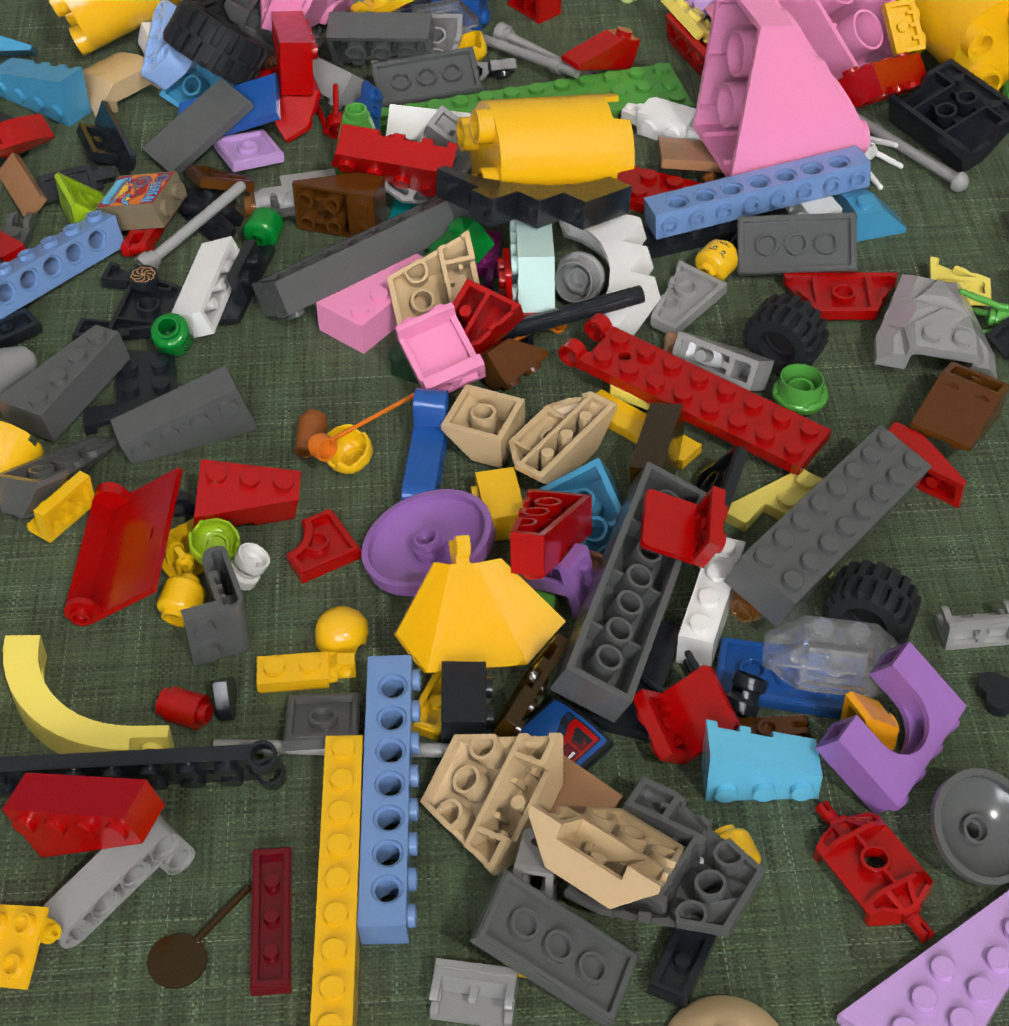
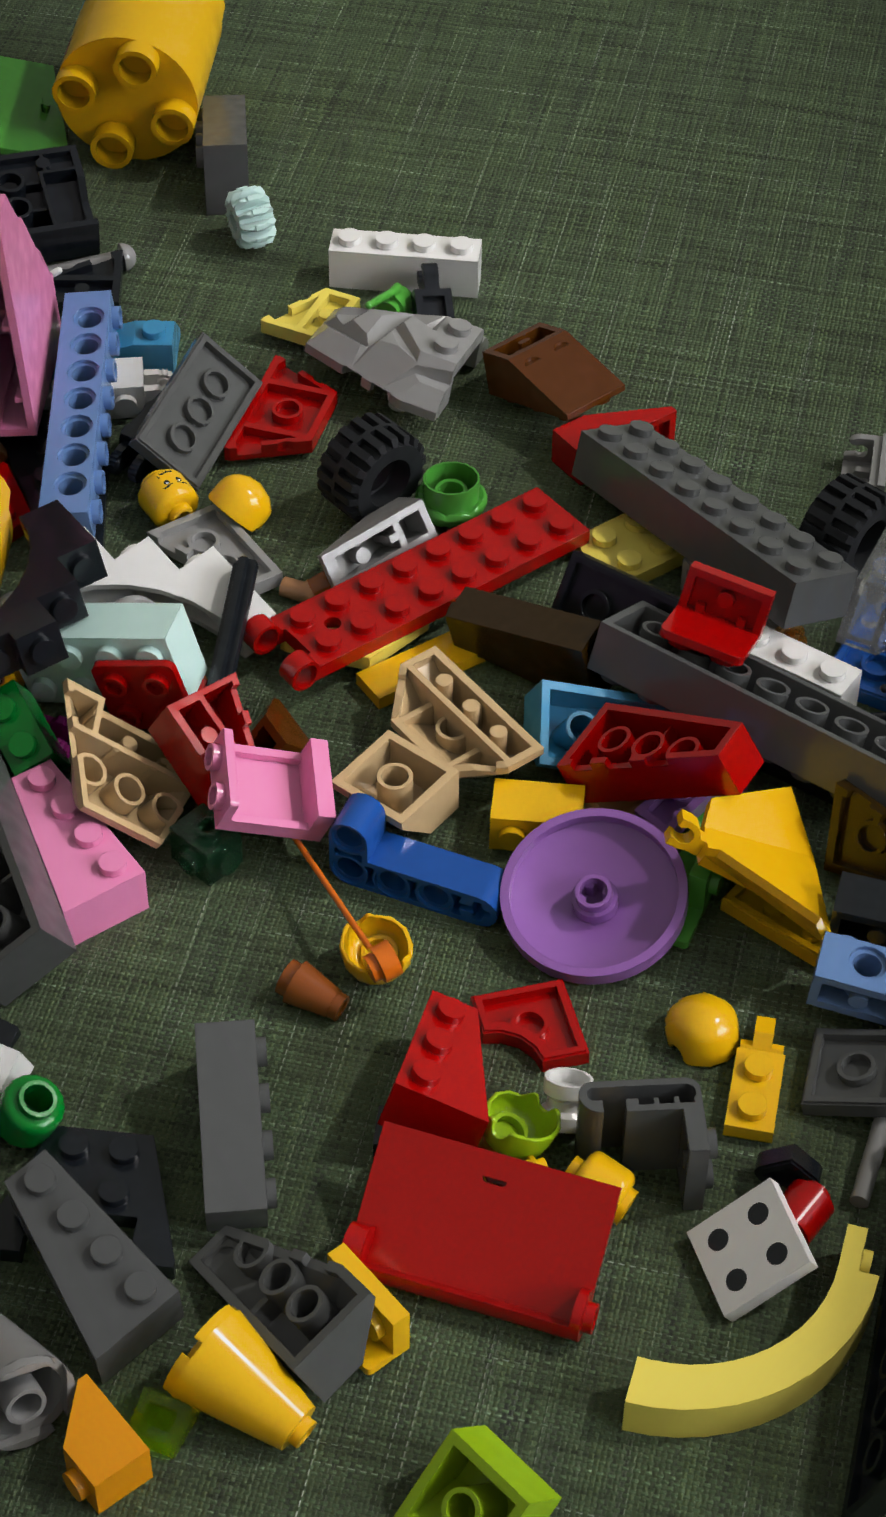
camera: 75 degrees left, 0 degrees up
none -> black wing [53,250,124,313]
none -> yellow hair [208,474,272,532]
none -> white tile [687,1178,818,1322]

